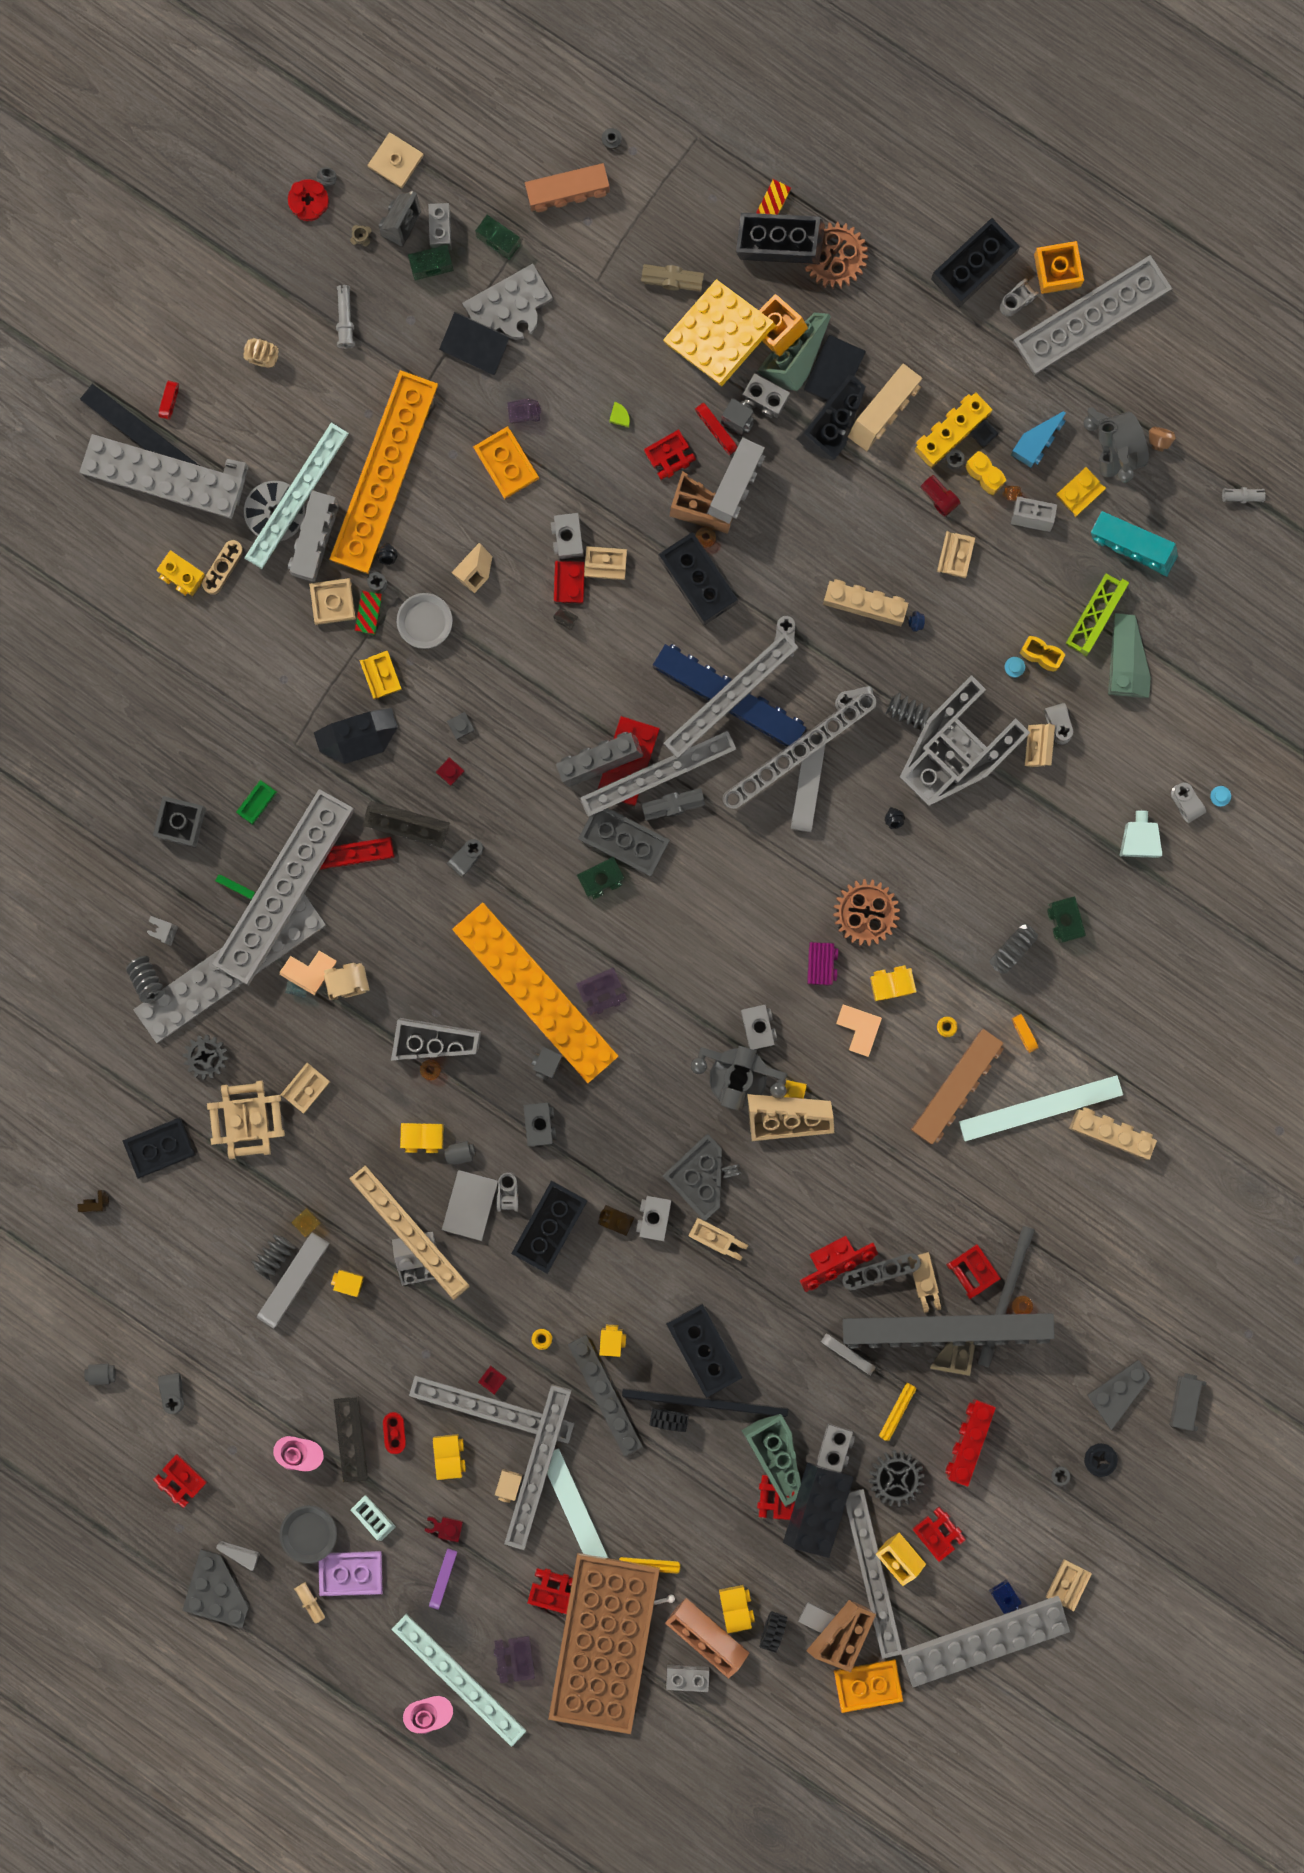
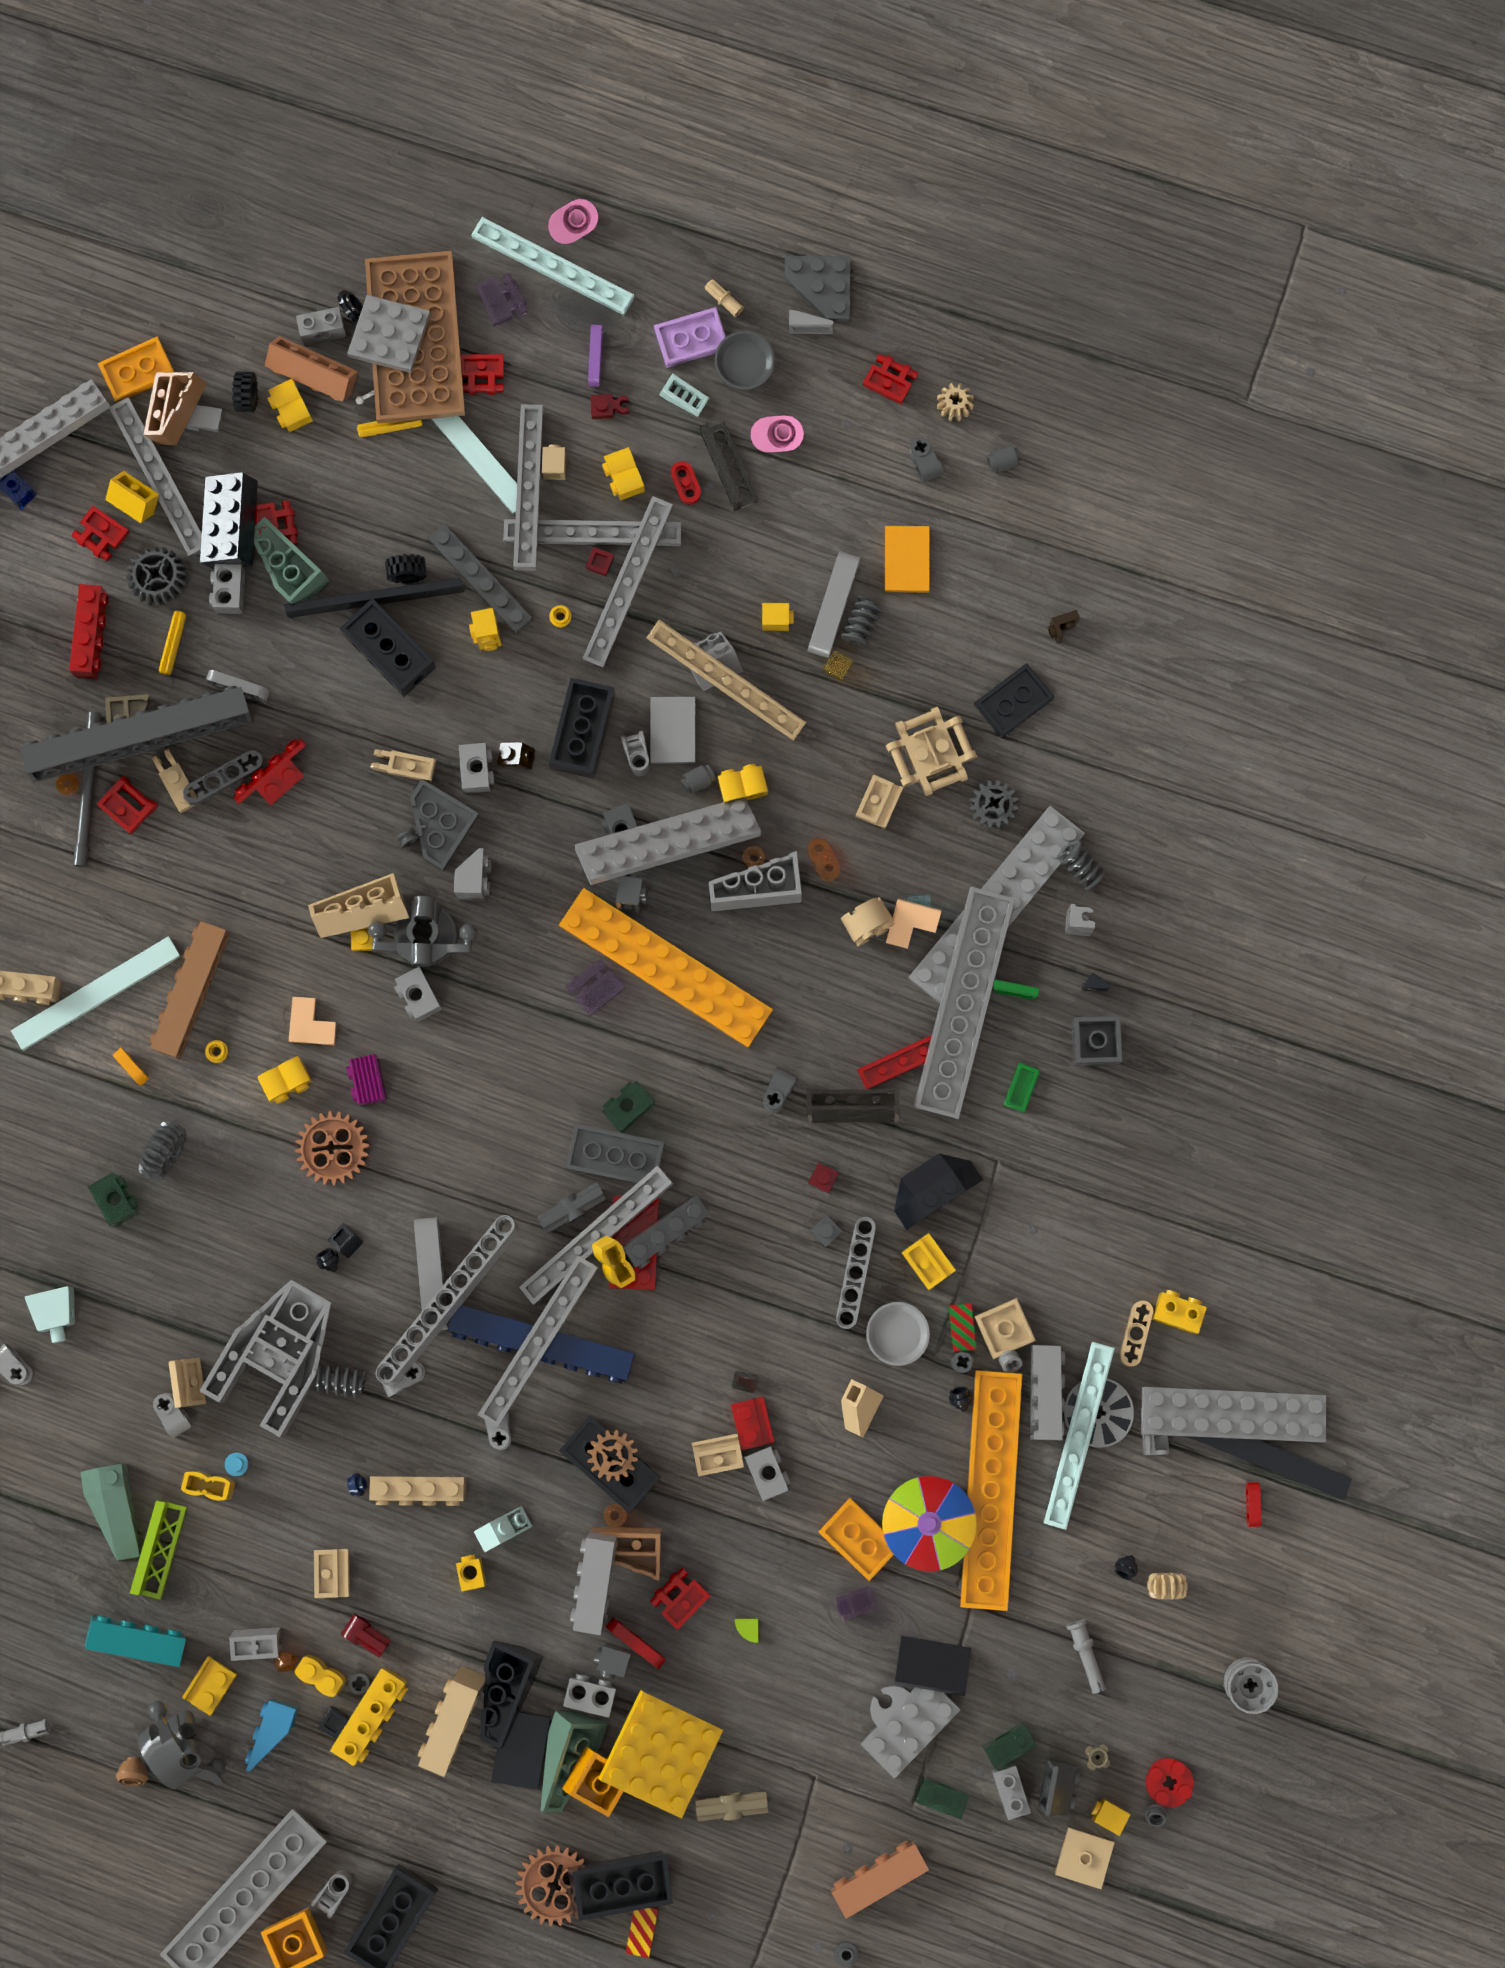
camera: 165 degrees right, 5 degrees down
none -> black slope [328,1223,363,1258]
none -> black gear [337,290,363,322]
none -> light grey plate [347,295,431,373]
none -> light grey slope [454,848,491,902]
none -> yellow brick [456,1554,487,1592]
none -> light aqua slope [474,1506,533,1553]
none -> light grey plate [575,797,761,885]
none -> light grey plate [583,496,673,669]
none -> medium nougat gear [587,1430,638,1481]
none -> yellow brick [592,1236,635,1288]
none -> clear orange plate [808,838,840,881]
none -> light grey beam [836,1217,876,1330]
none -> dish [882,1476,977,1572]
none -> light orange tile [885,526,929,593]
none -> tan gear [937,383,974,421]
none -> light grey bush [999,1350,1022,1373]
none -> black slope [1081,973,1111,991]
none -> yellow brick [1091,1797,1131,1836]
none -> black plate [1115,1555,1138,1580]
none -> light grey wheel [1223,1657,1278,1714]

